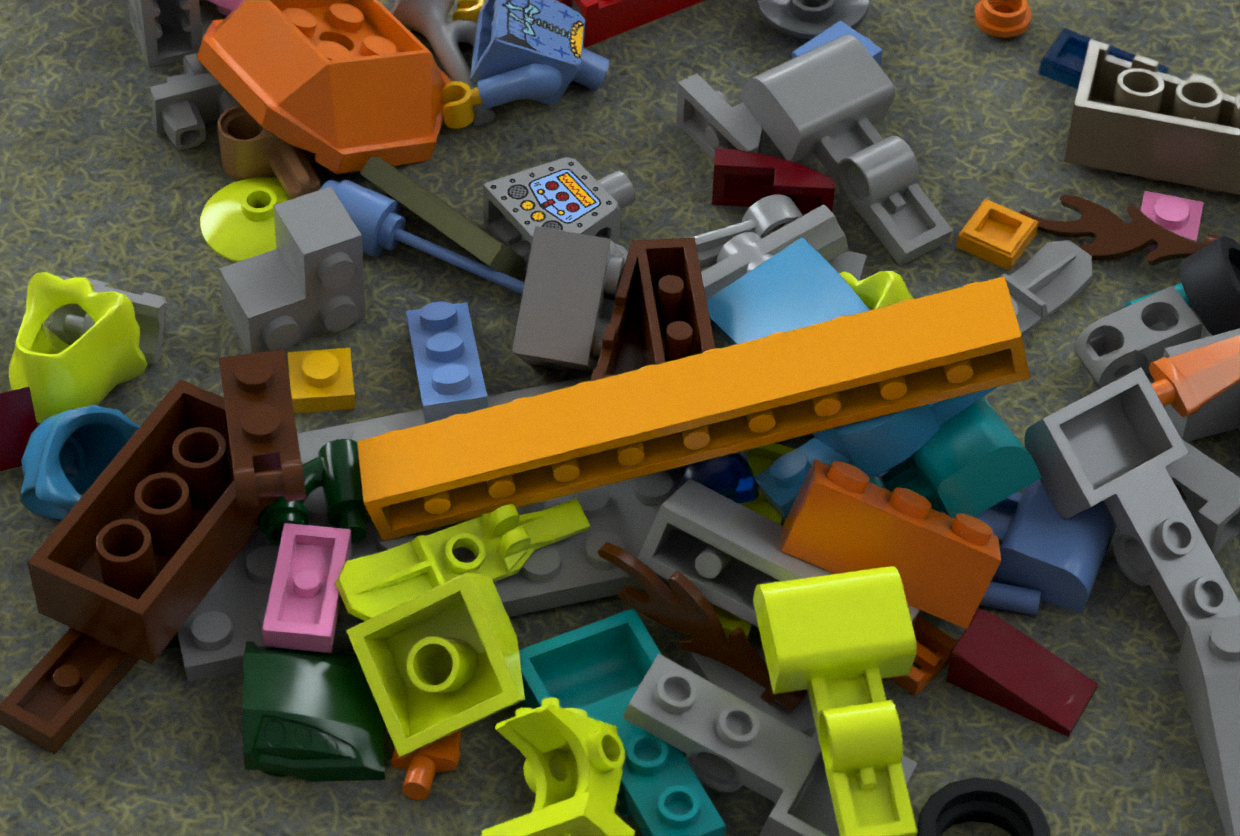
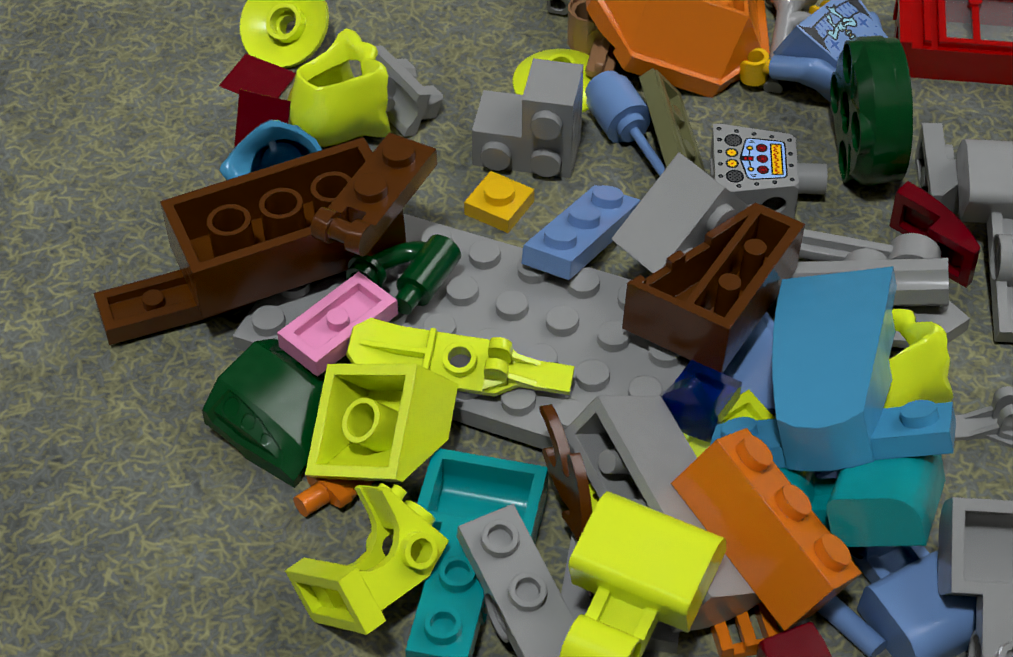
camera: 40 degrees right, 0 degrees up
light orange brick [357,276,1030,542] -> none
none -> dark green piece [830,36,913,186]

